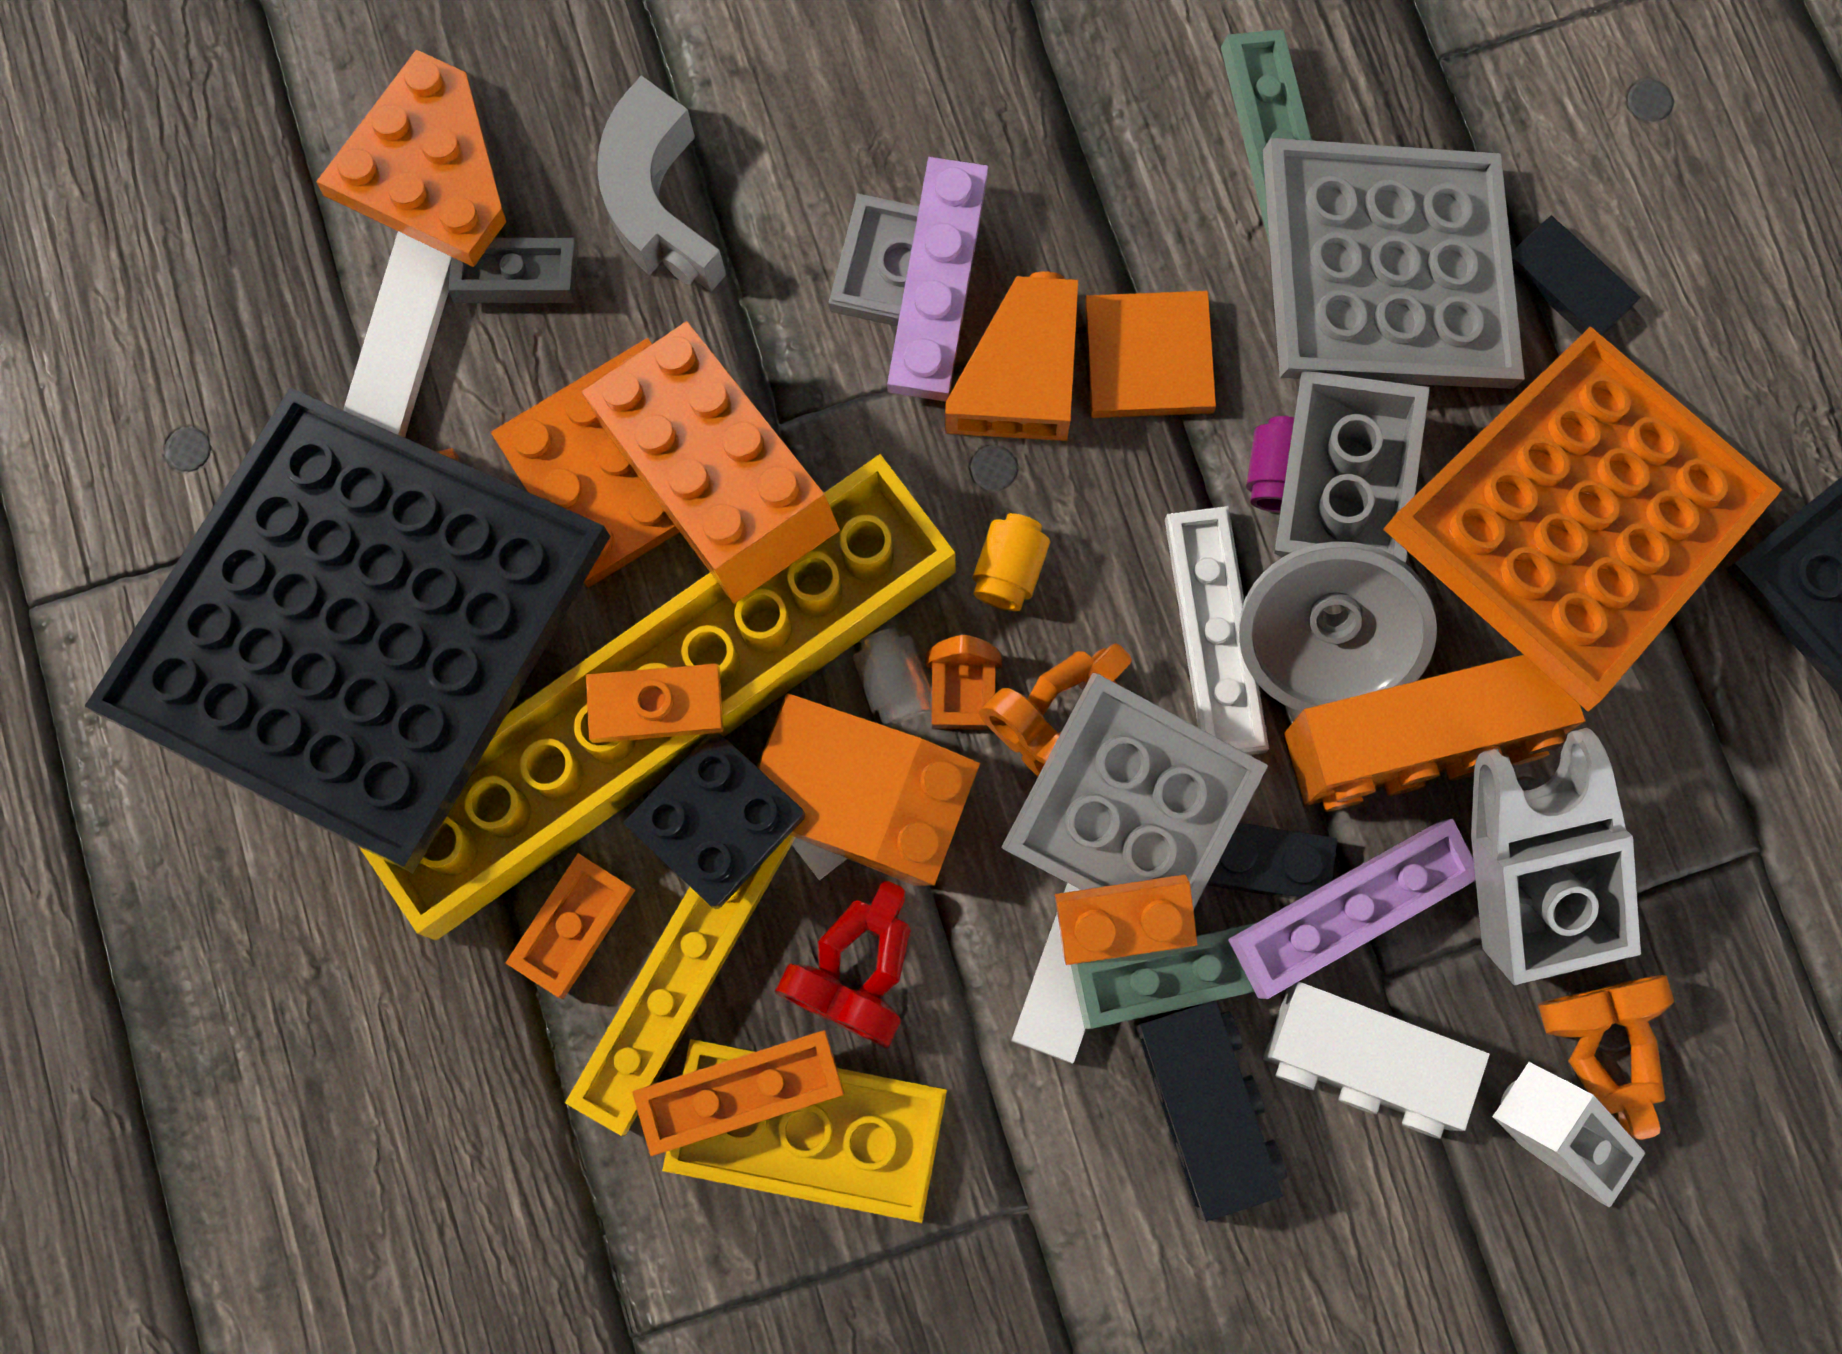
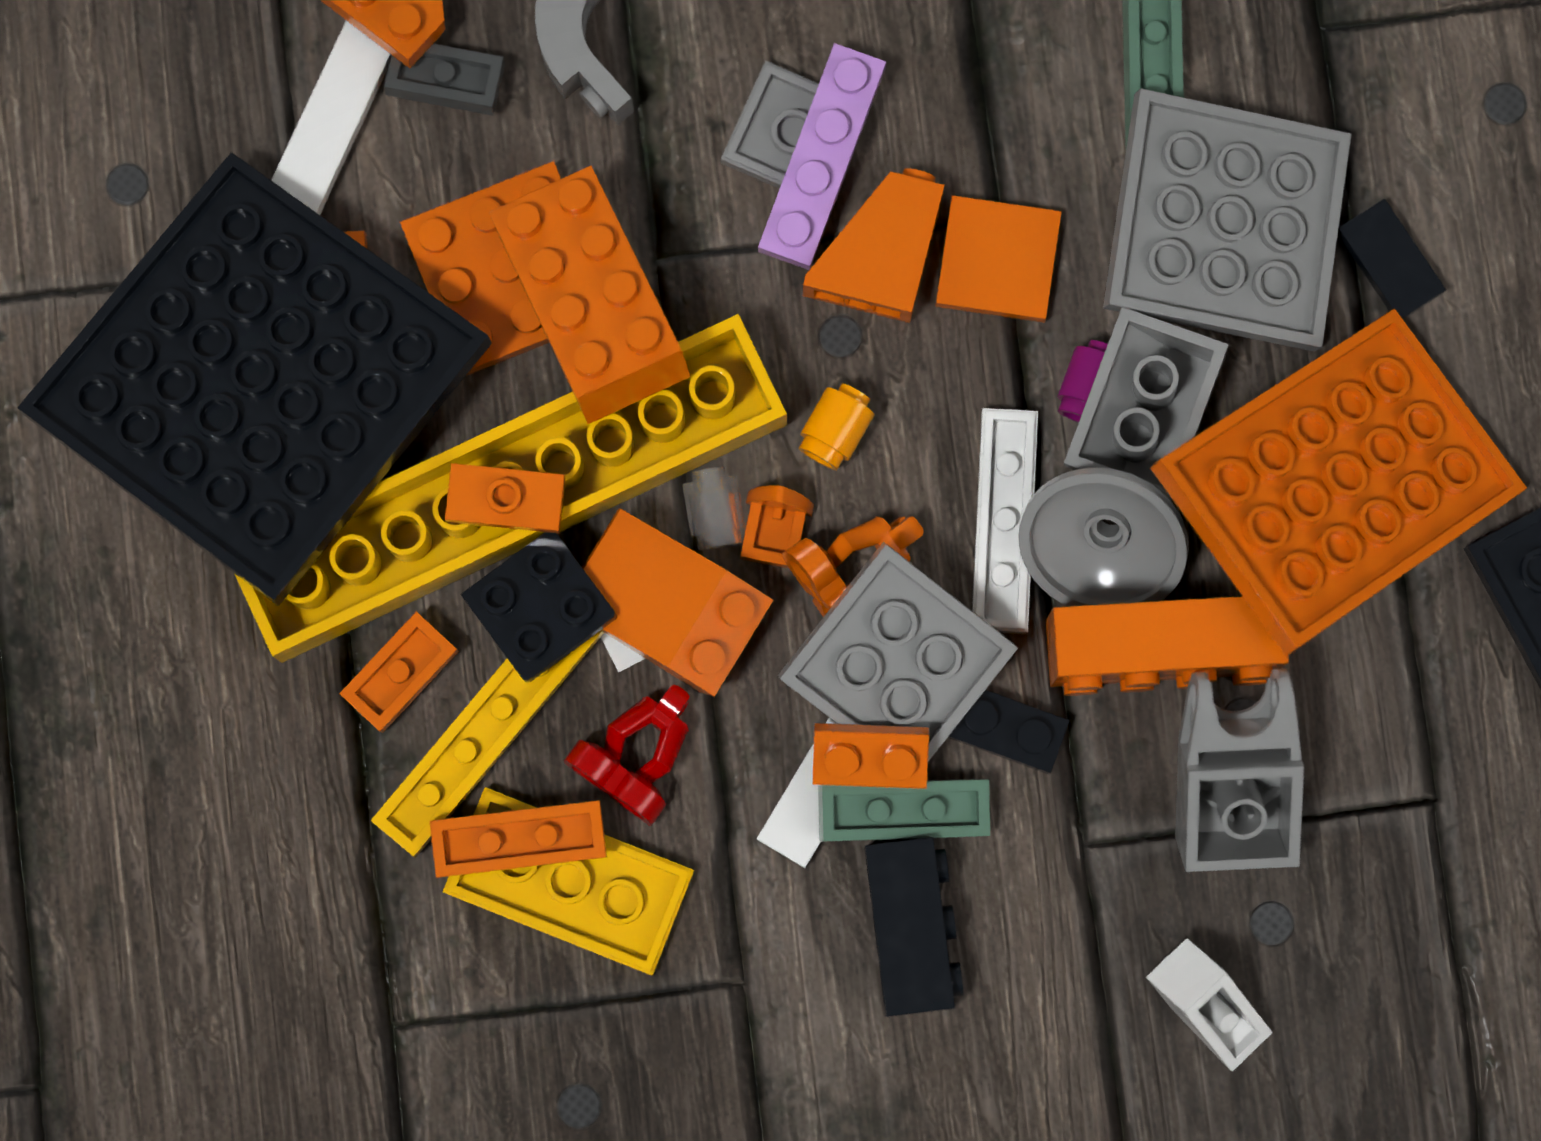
camera: 10 degrees right, 5 degrees up
lavender plate [1228,819,1476,999] -> none
white brick [1263,982,1490,1139] -> none
orange piece [1538,975,1674,1140] -> none

